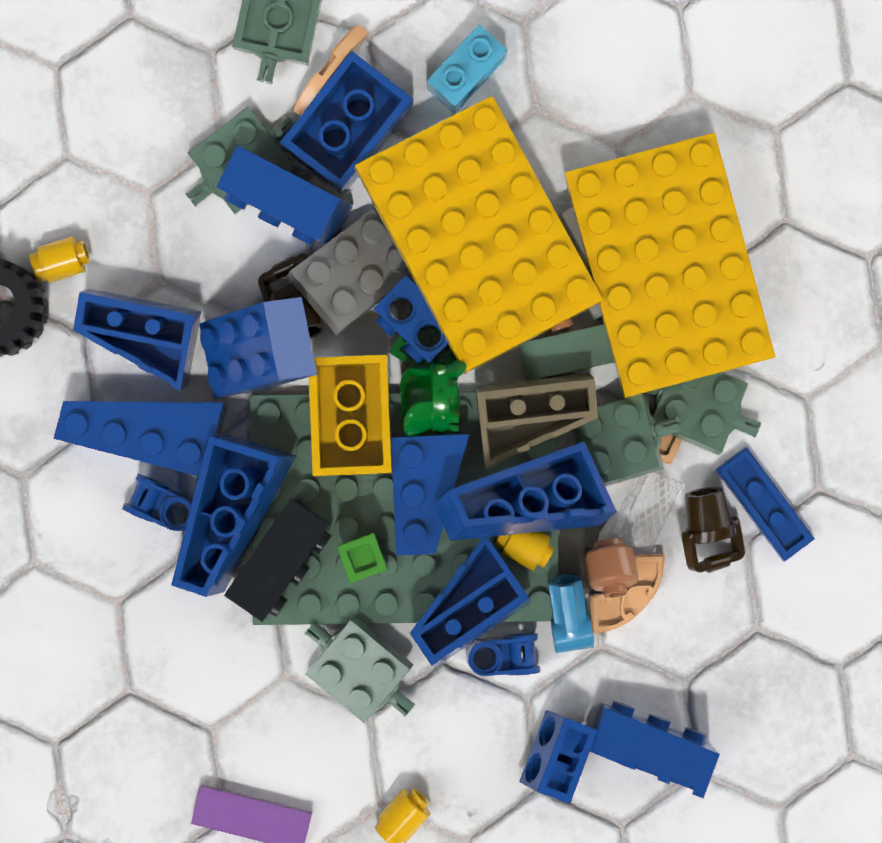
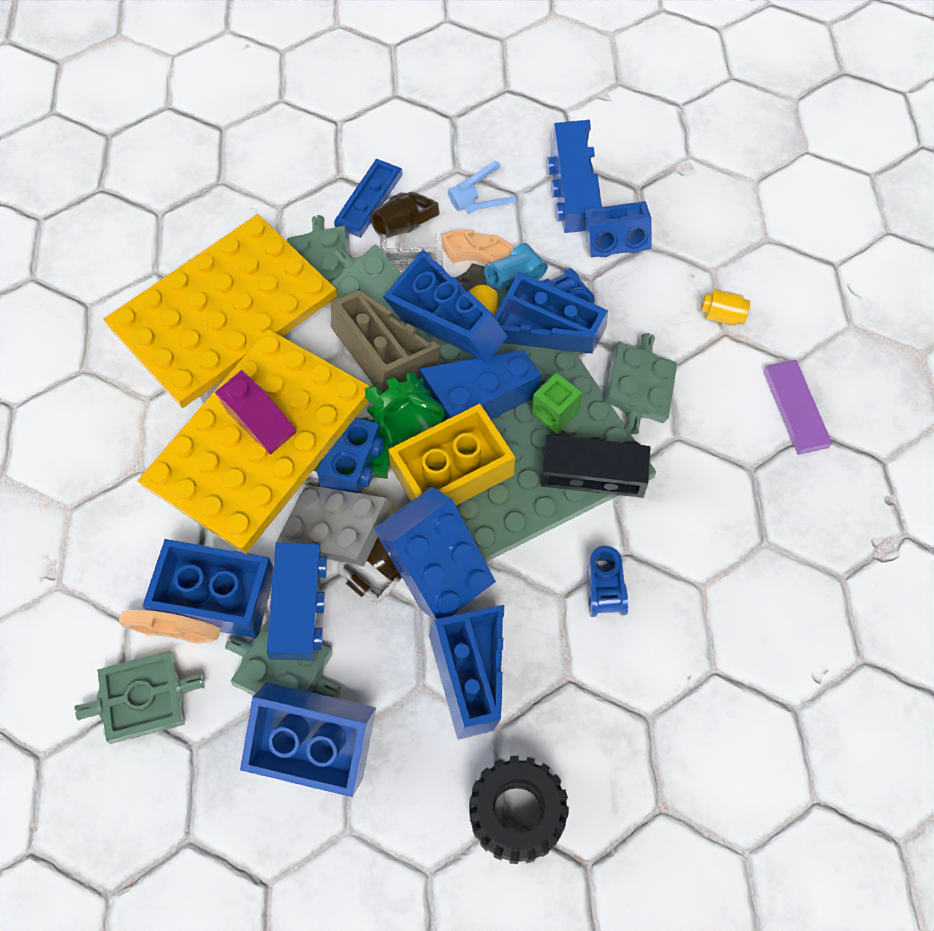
camera: 115 degrees left, 25 degrees down
yellow brick [29,236,90,283] -> none
blue wedge [53,401,228,476] -> none
blue wedge [171,434,296,597] -> none
medium azure brick [427,24,508,115] -> none
sand green beam [519,324,614,380] -> none
nougat head [585,538,638,598] -> none
none -> magenta slope [214,370,297,455]
none -> blue brick [240,682,376,797]
none -> light blue plant [448,161,517,214]

